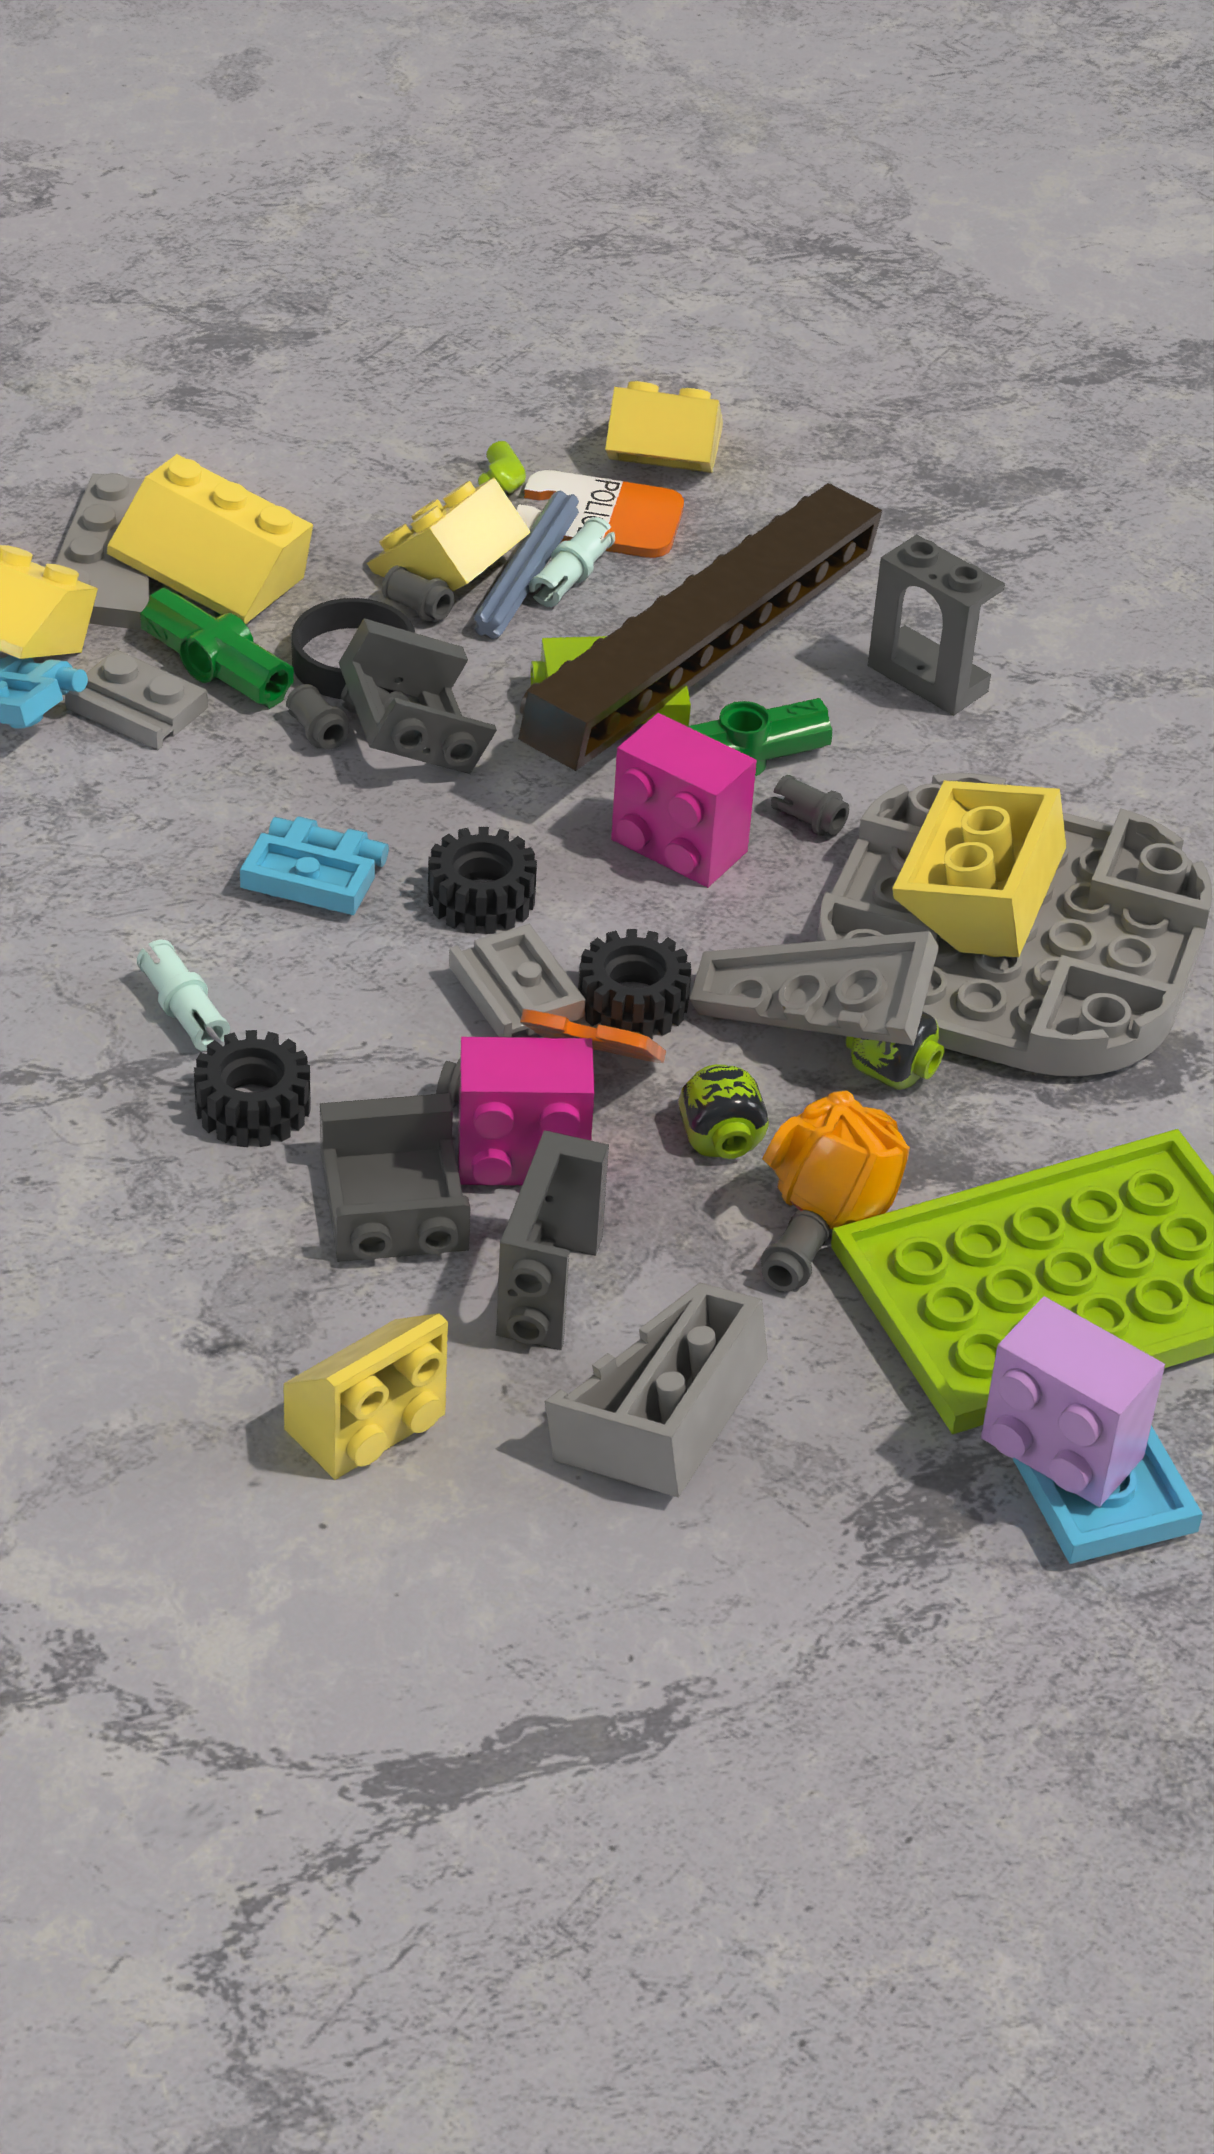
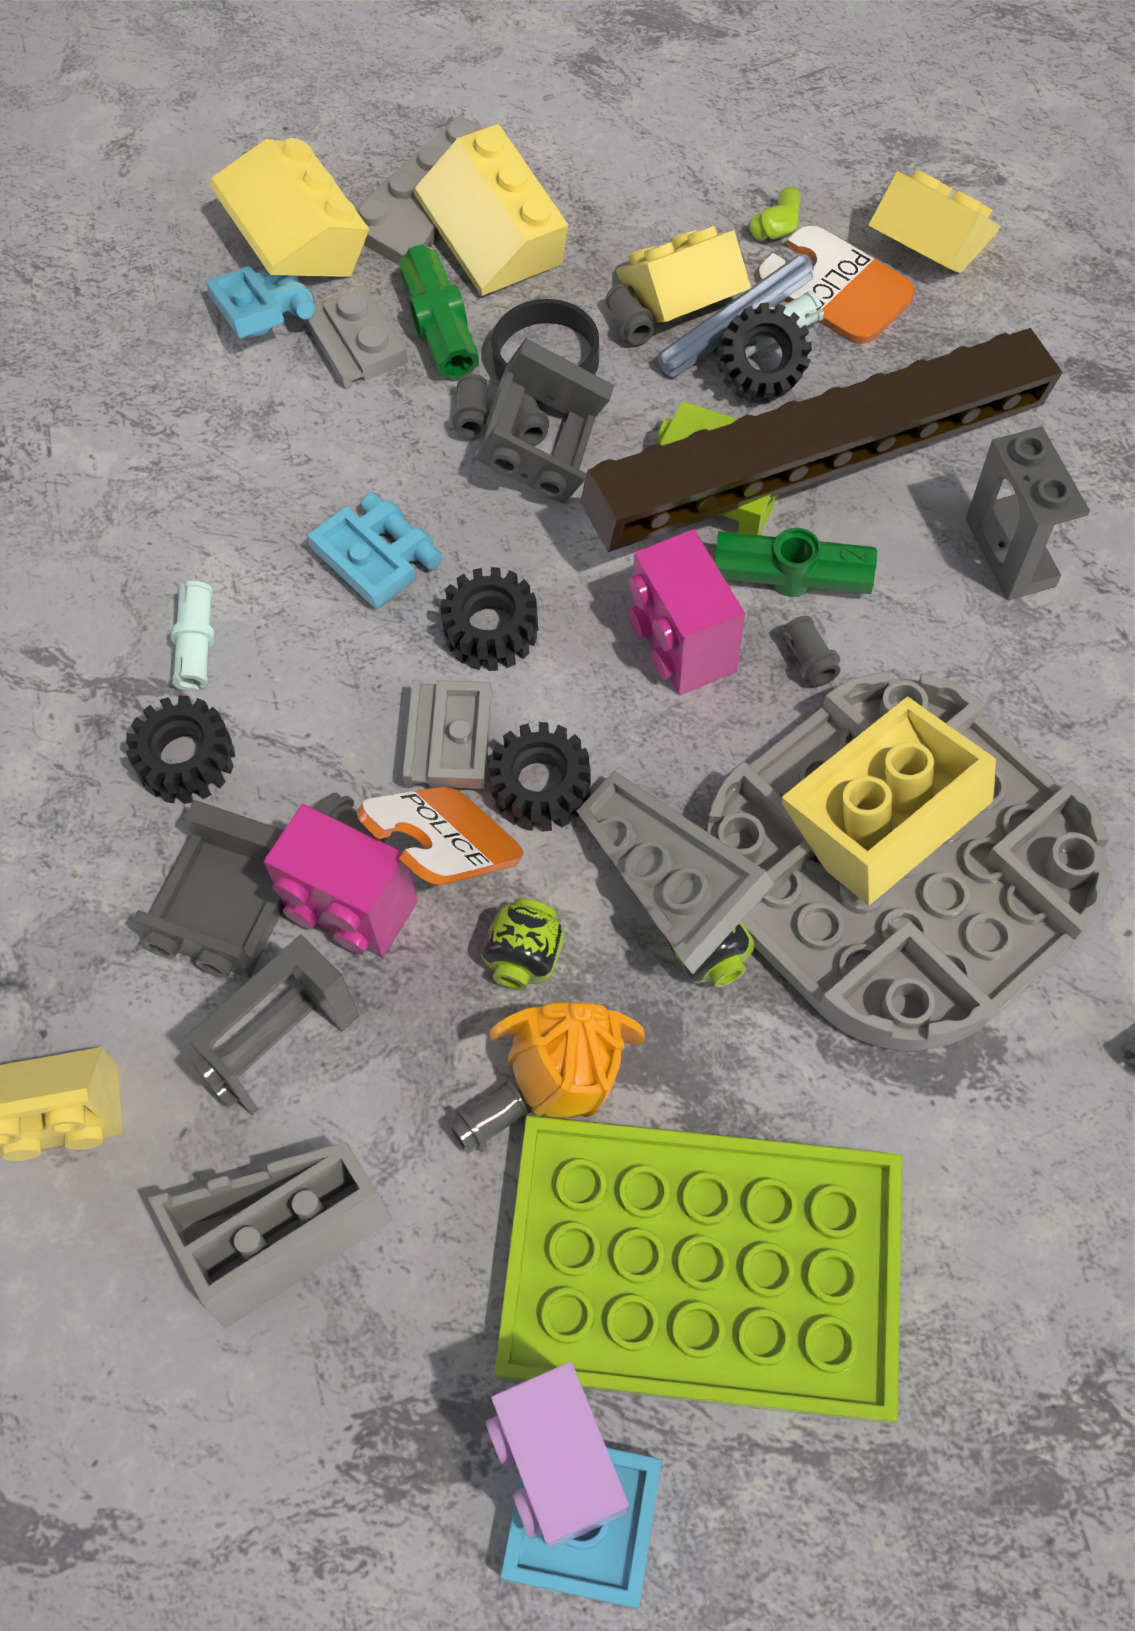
camera: 35 degrees right, 20 degrees up
none -> black tyre [716,302,812,402]

